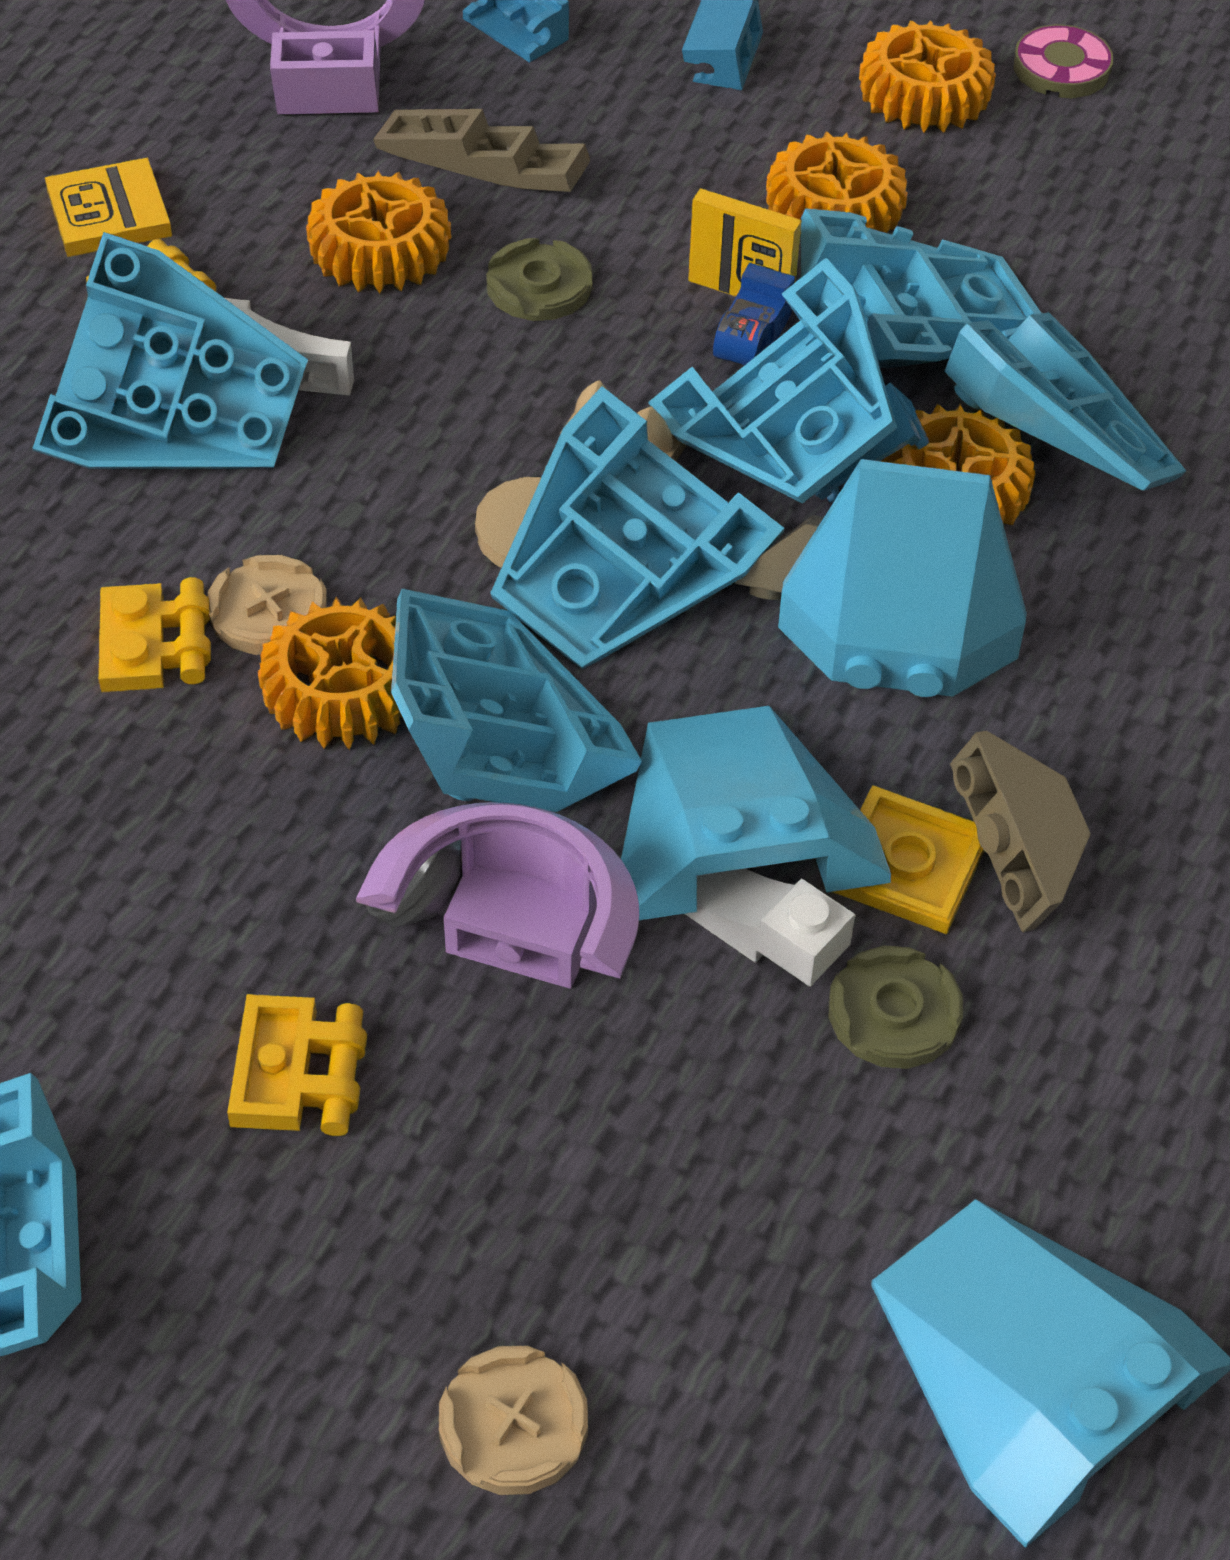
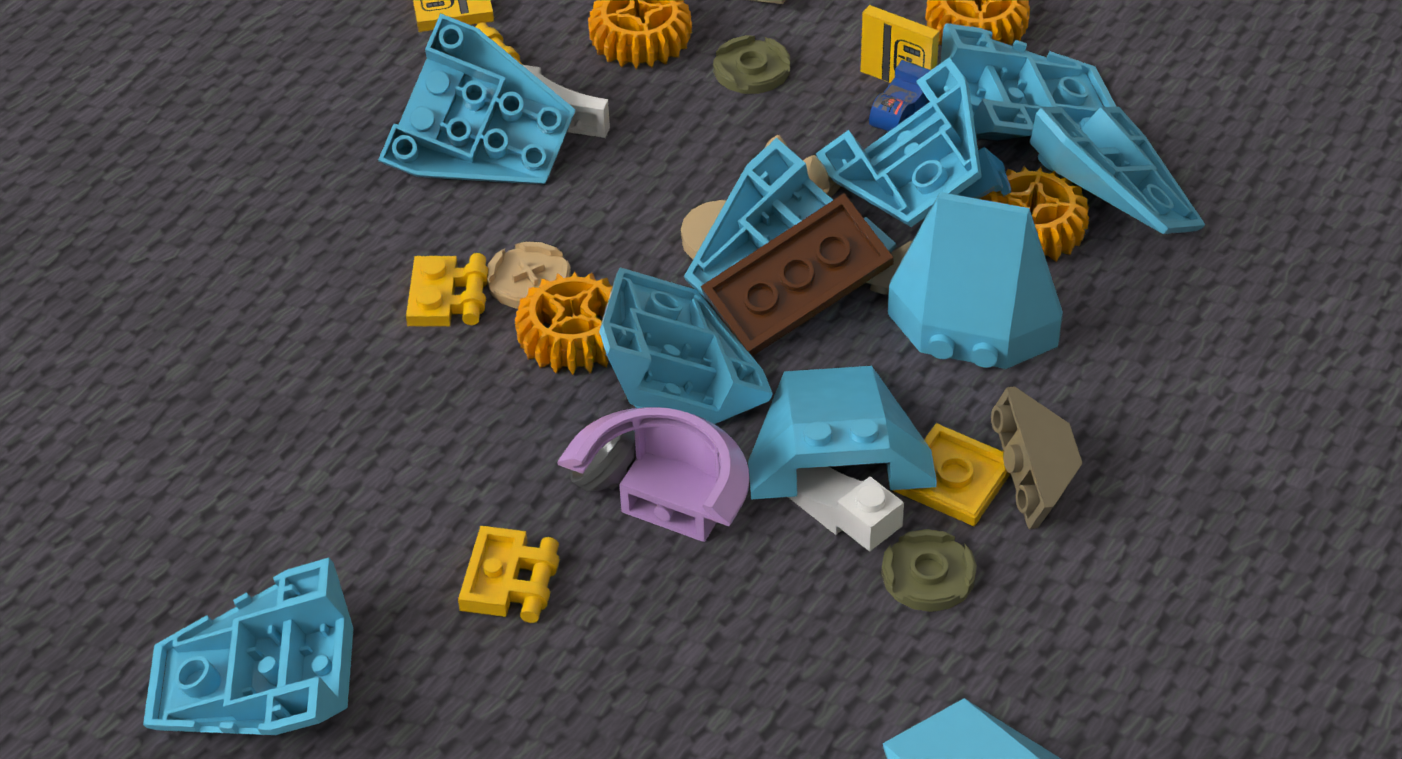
camera: 10 degrees right, 5 degrees down
none -> reddish brown plate [701,193,894,357]

